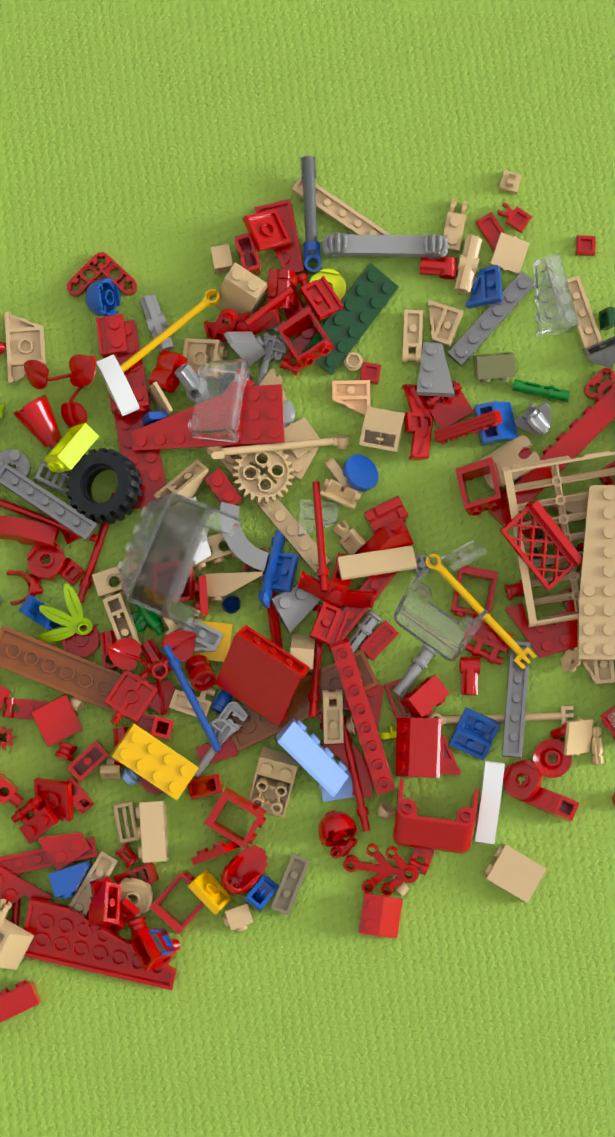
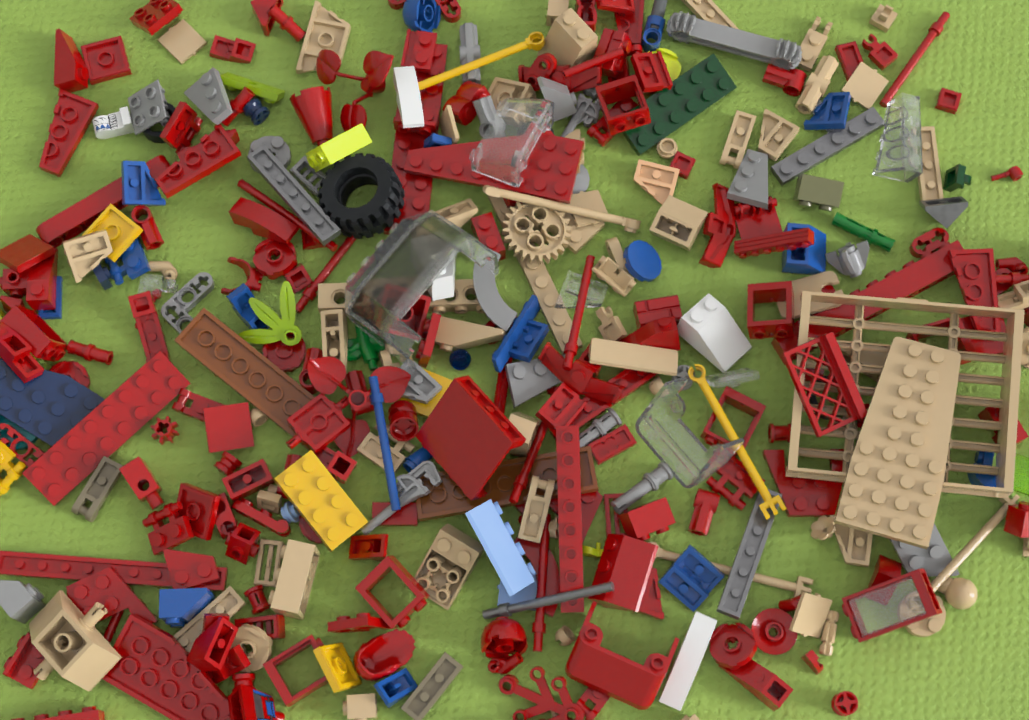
camera: 15 degrees right, 10 degrees down
none -> red brick [225,522,261,565]
none -> red plate [231,498,291,537]
none -> flat silver bar [482,581,614,620]
none -> tan hinge [649,376,668,396]
none -> white slope [677,293,752,373]
none -> red tile [801,650,824,675]
none -> red bar [879,11,950,108]

